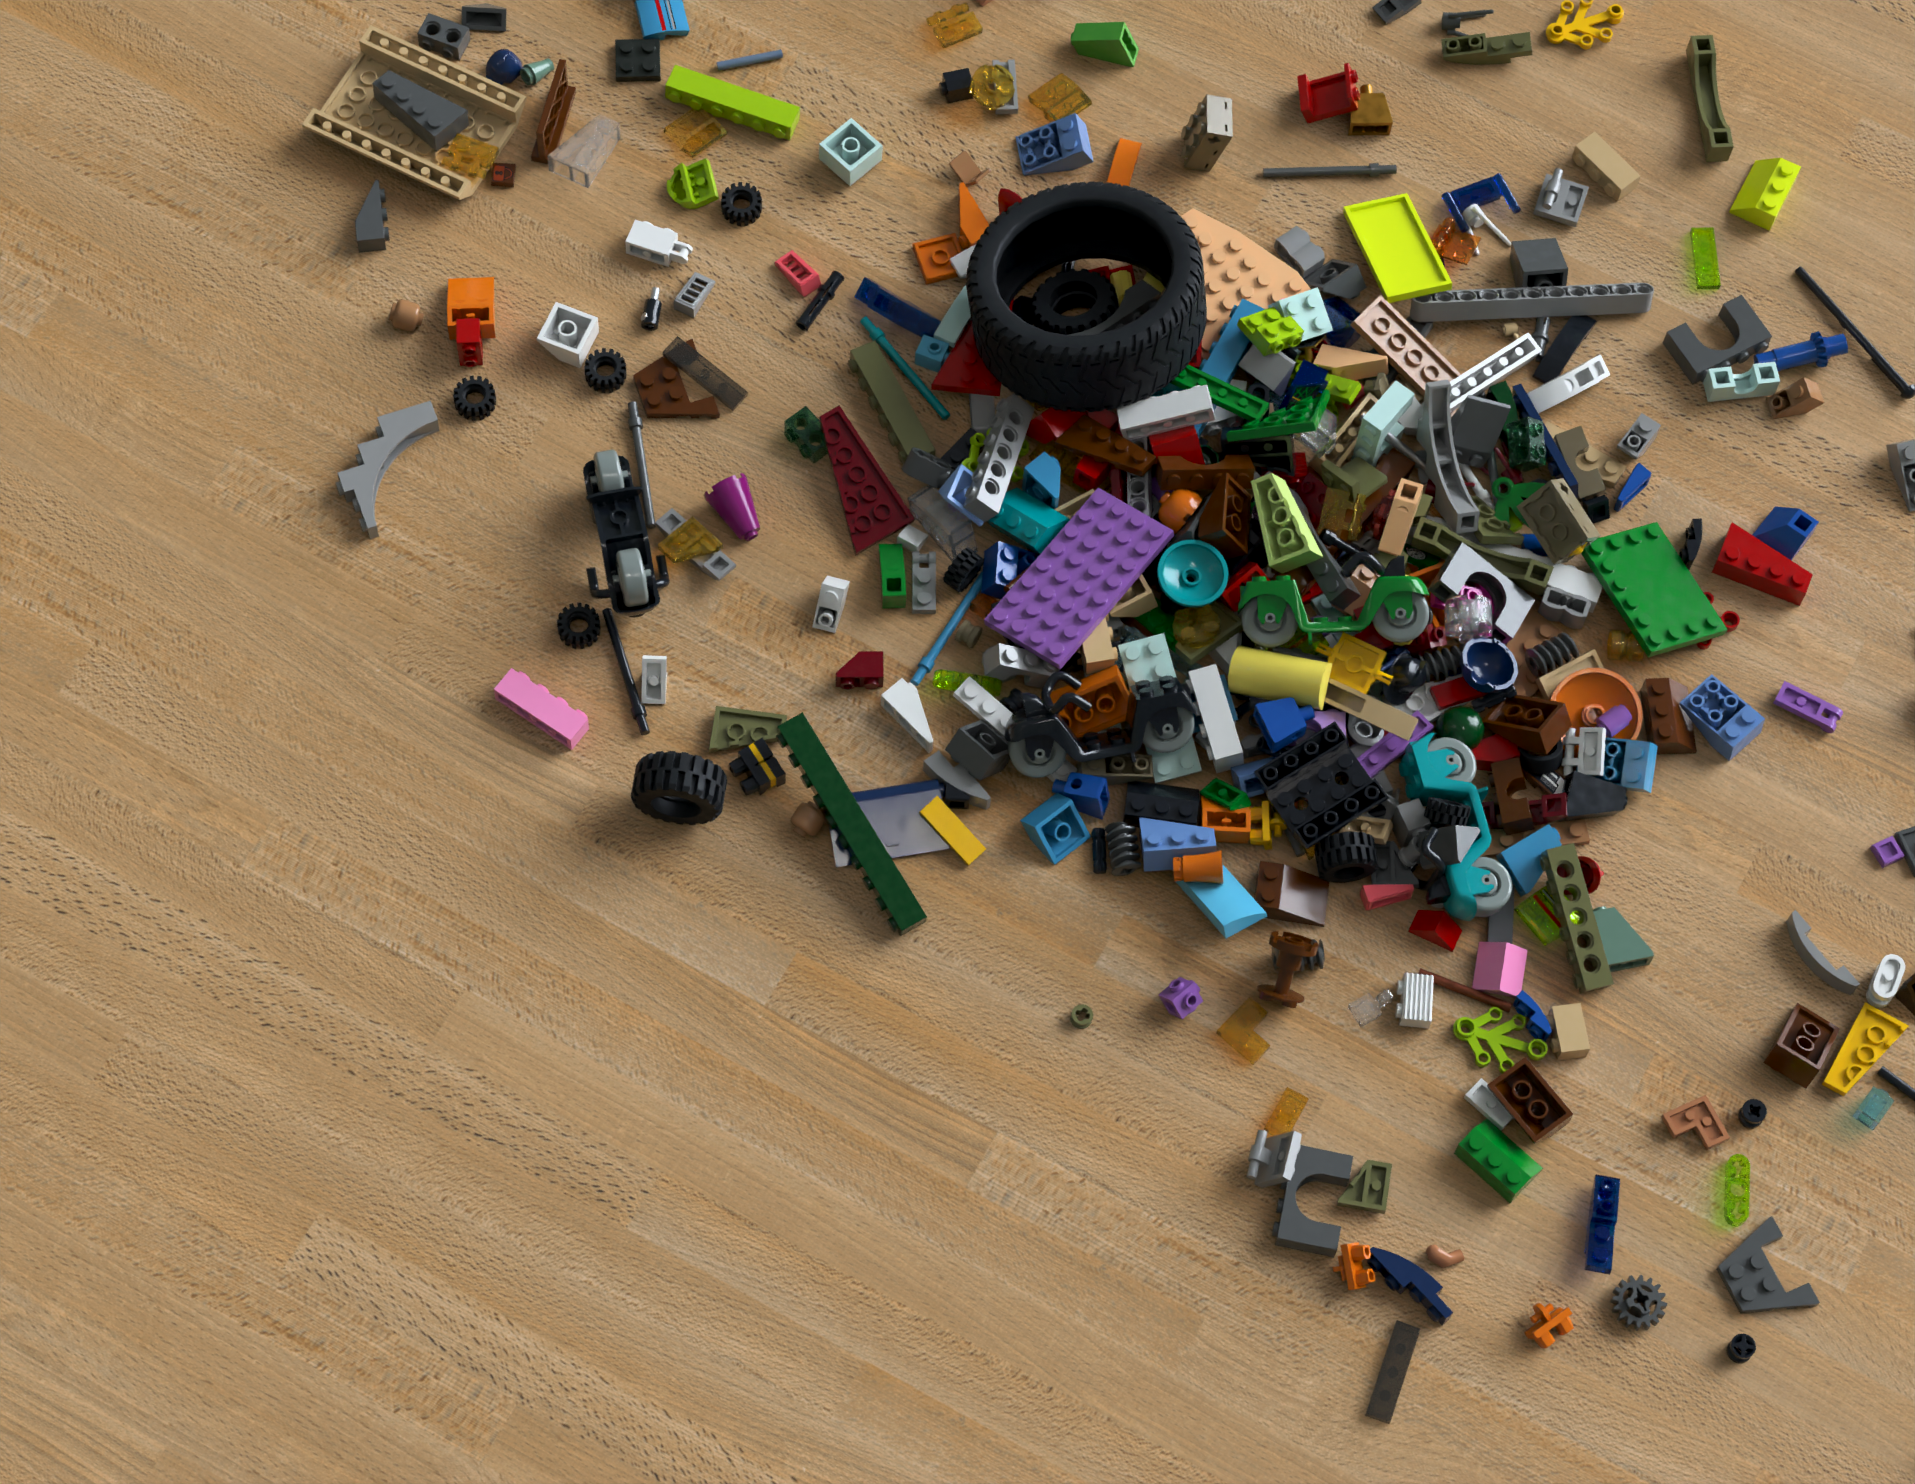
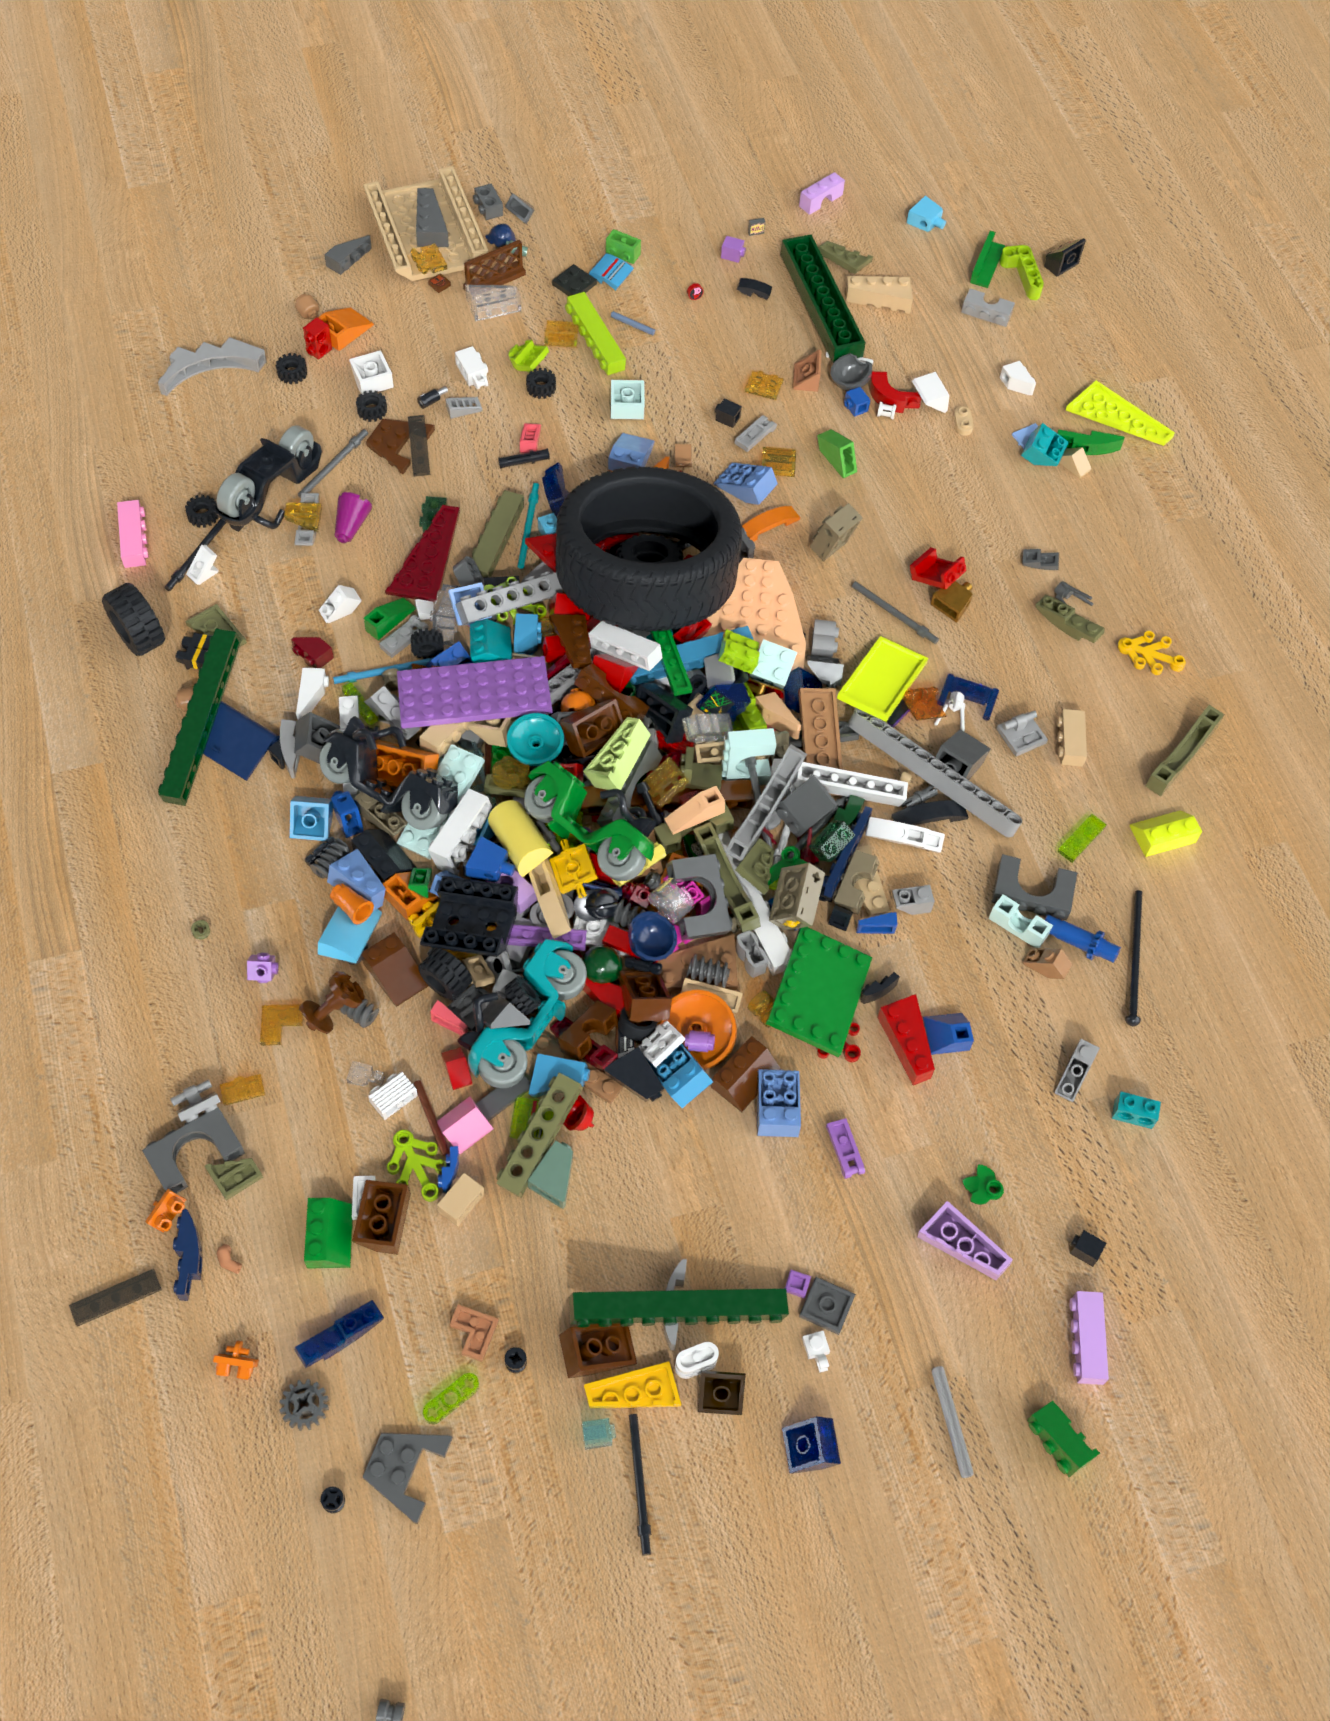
camera: 45 degrees right, 5 degrees down
yellow tile [919,796,986,866] -> none
clear yellow plate [969,64,1015,110] -> none
green tile [1226,389,1330,442] -> none
none -> dark green brick [569,1288,789,1328]
none -> medium blue slope [608,433,655,471]

